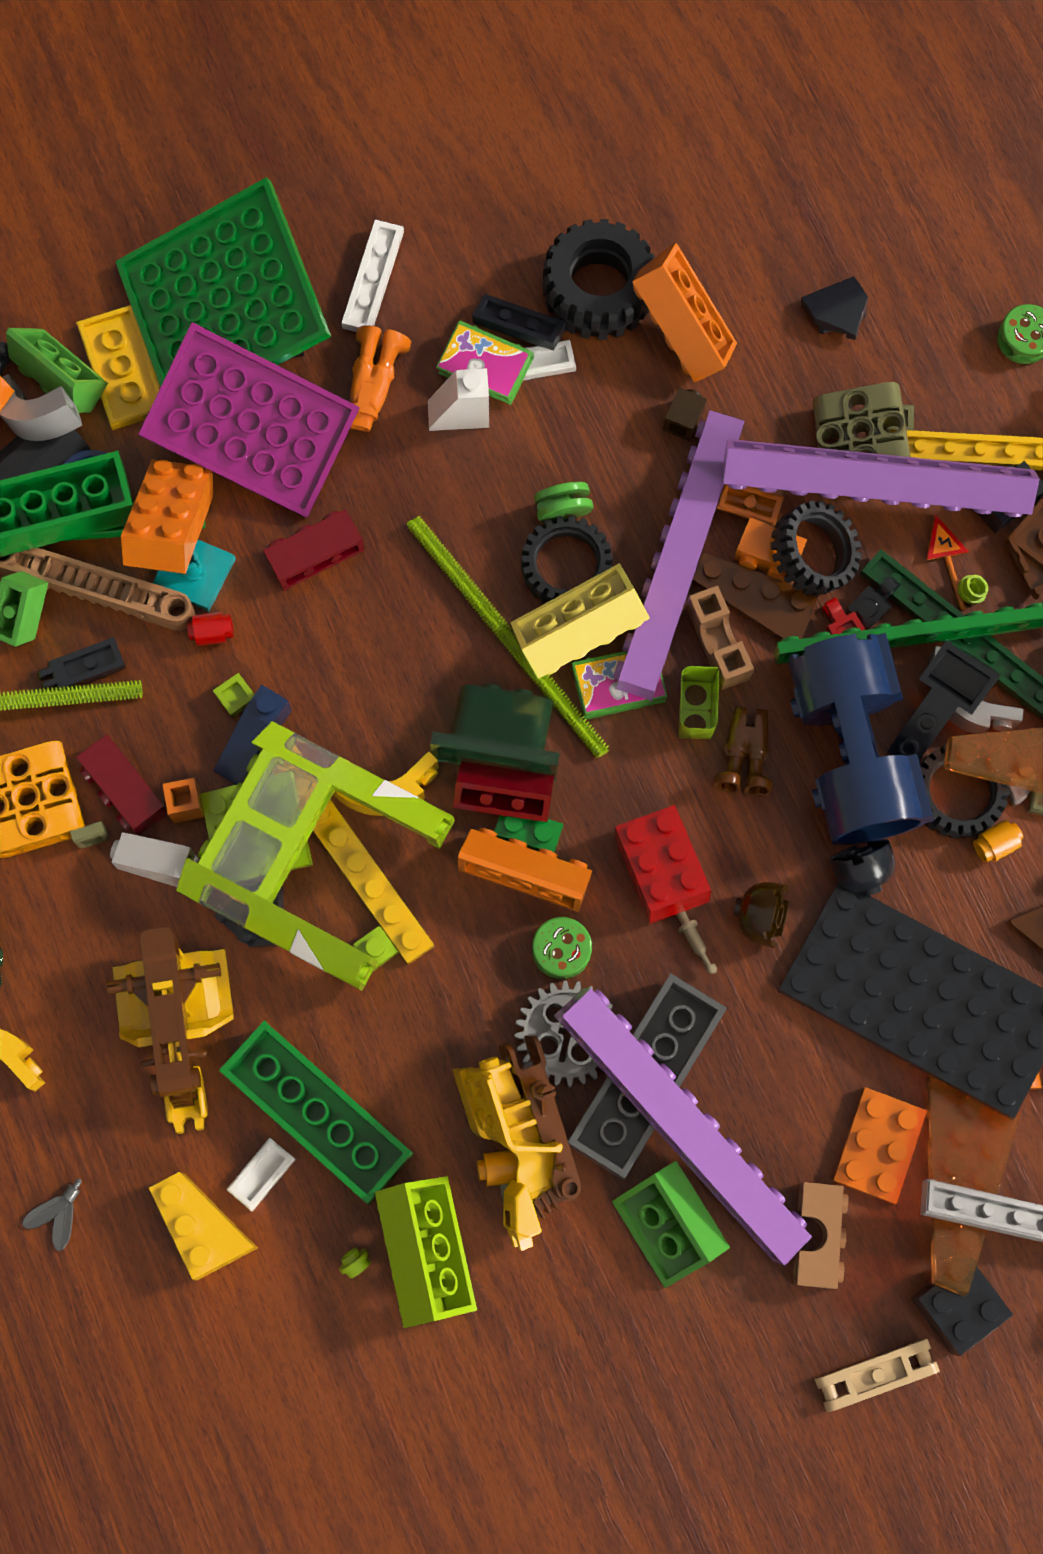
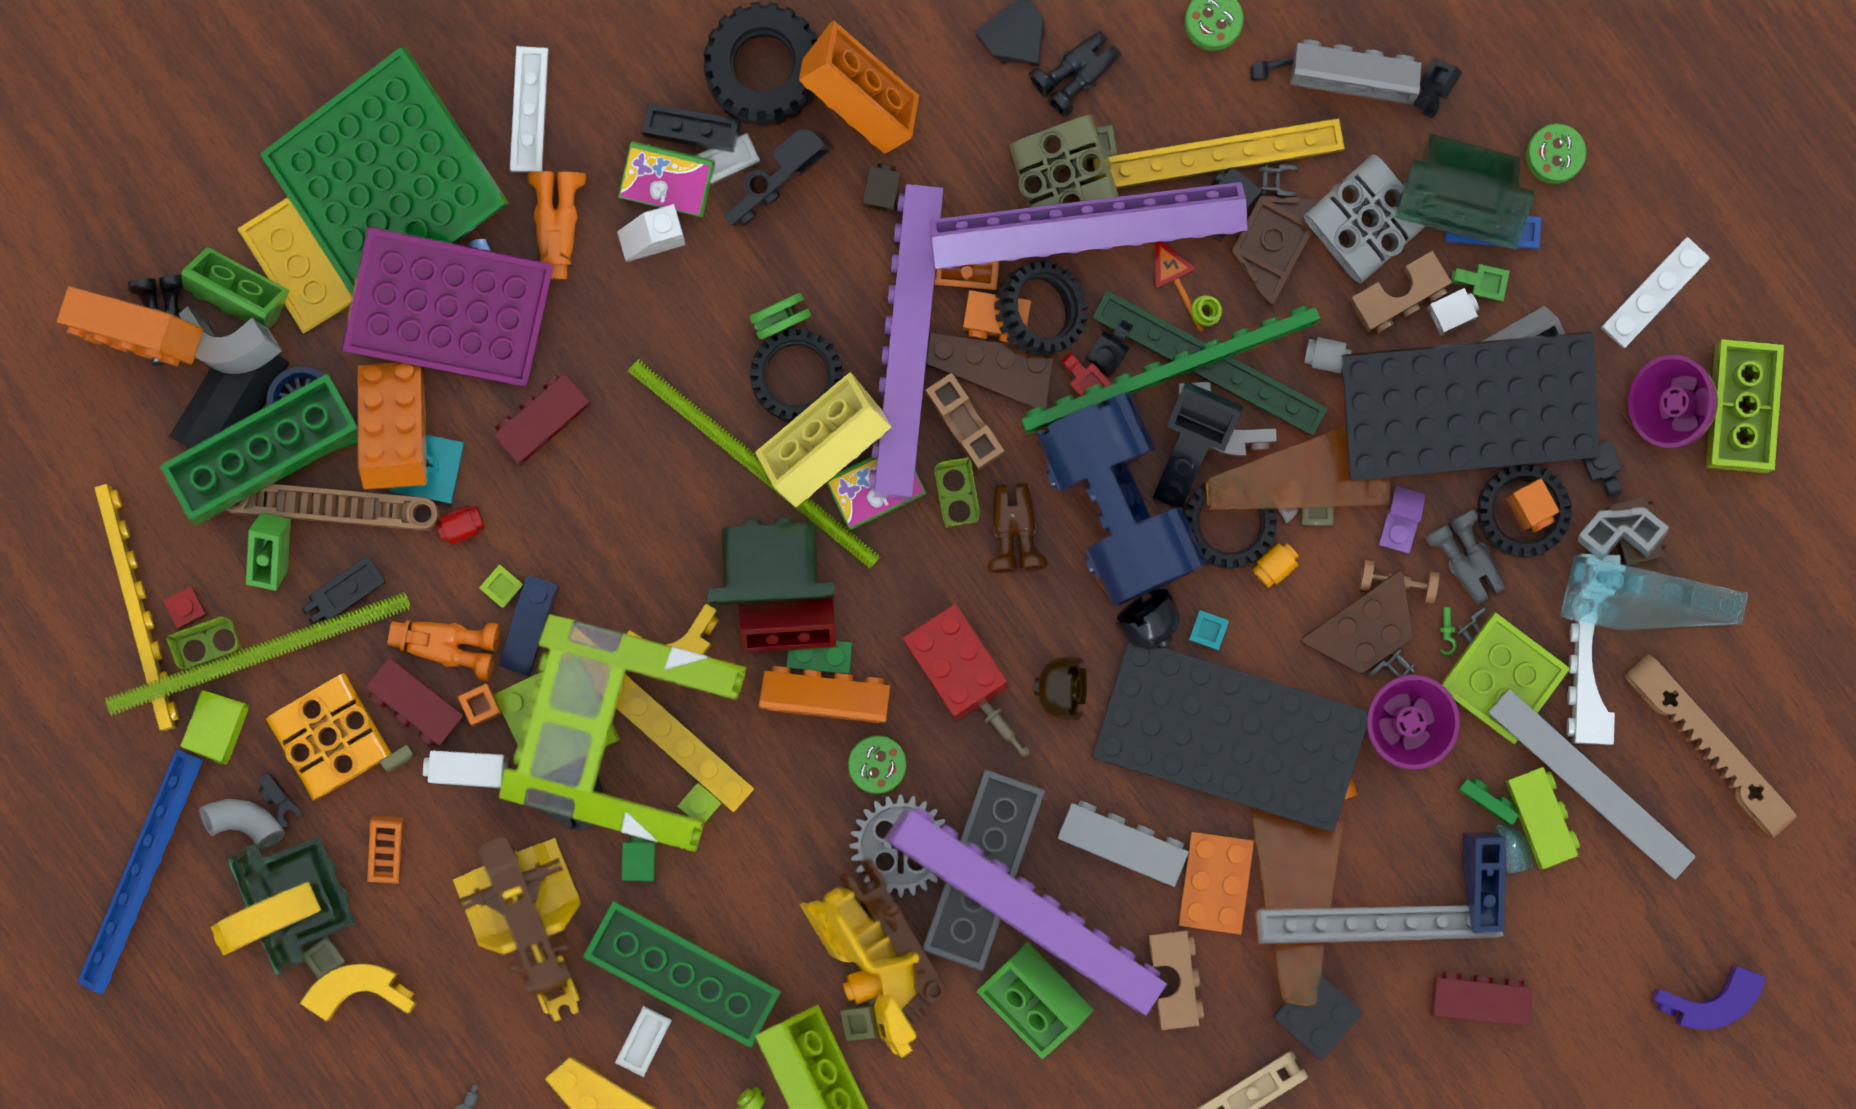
camera: 15 degrees left, 10 degrees up
none -> orange slope [367,815,403,884]
none -> orange piece [387,620,500,682]
none -> green brick [622,836,656,881]
none -> black plate [723,129,834,227]
none -> olive plate [840,1004,880,1041]
none -> black piece [1028,30,1122,117]
none -> light grey brick [1057,800,1189,887]
none -> teal plate [1189,610,1229,651]

